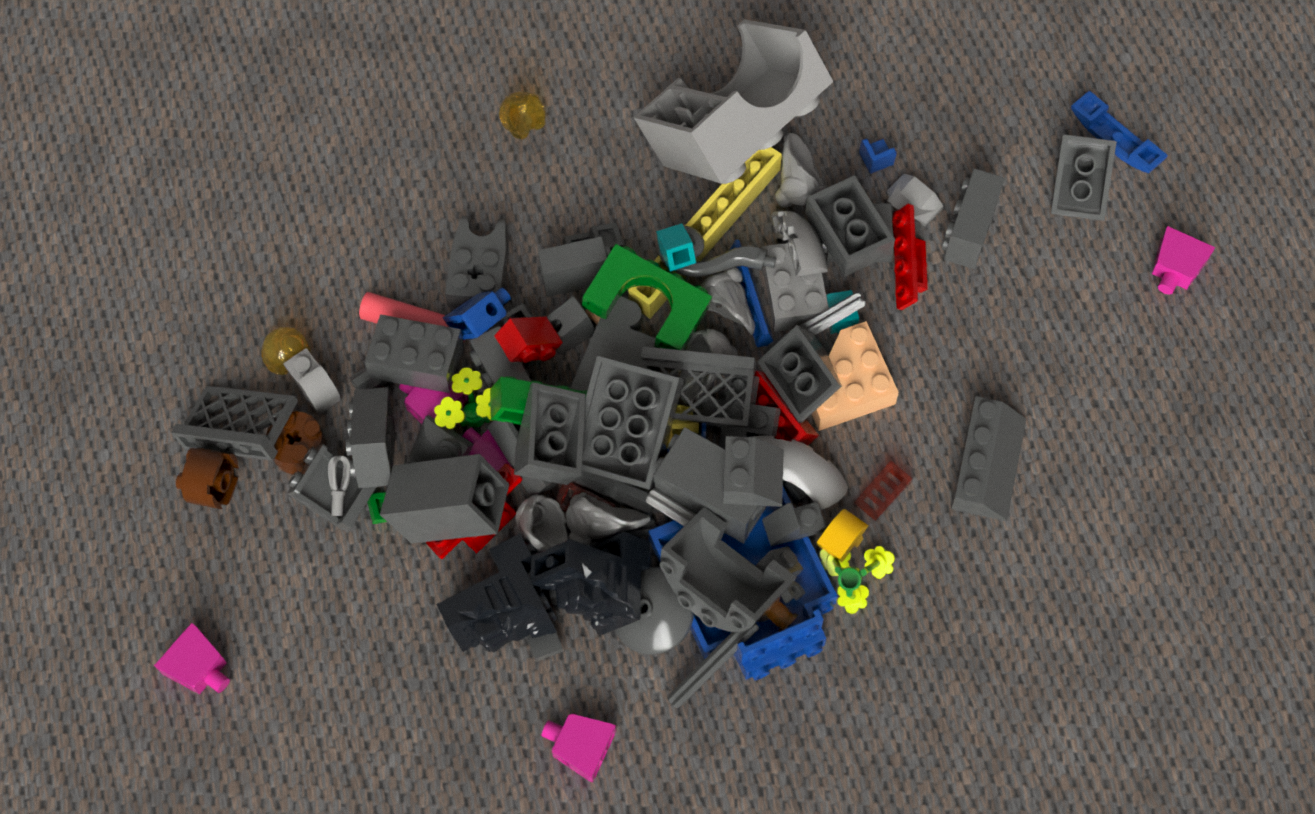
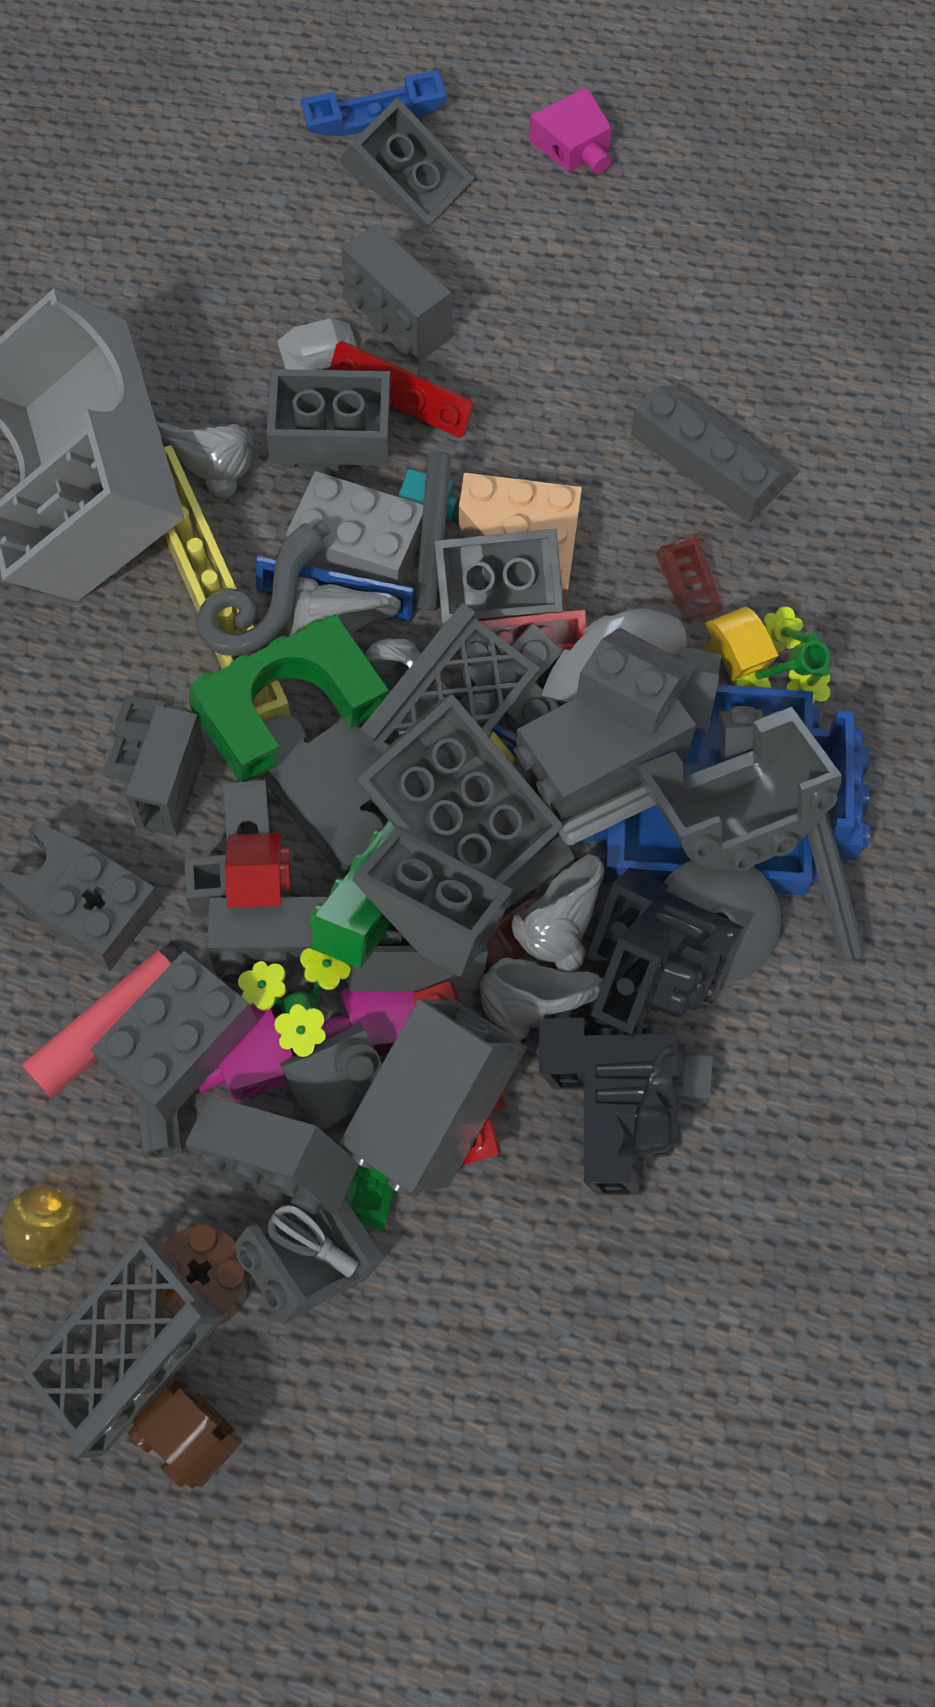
camera: 65 degrees left, 0 degrees up
dark pink torso [154,623,230,694] -> none
light grey brick [283,348,341,416] -> none
blue torso [443,288,511,340] -> none
dark pink torso [541,714,616,783] -> none
teal brick [656,223,696,272] -> none
light grey brick [771,211,828,277] -> none
blue panel [859,138,897,174] -> none

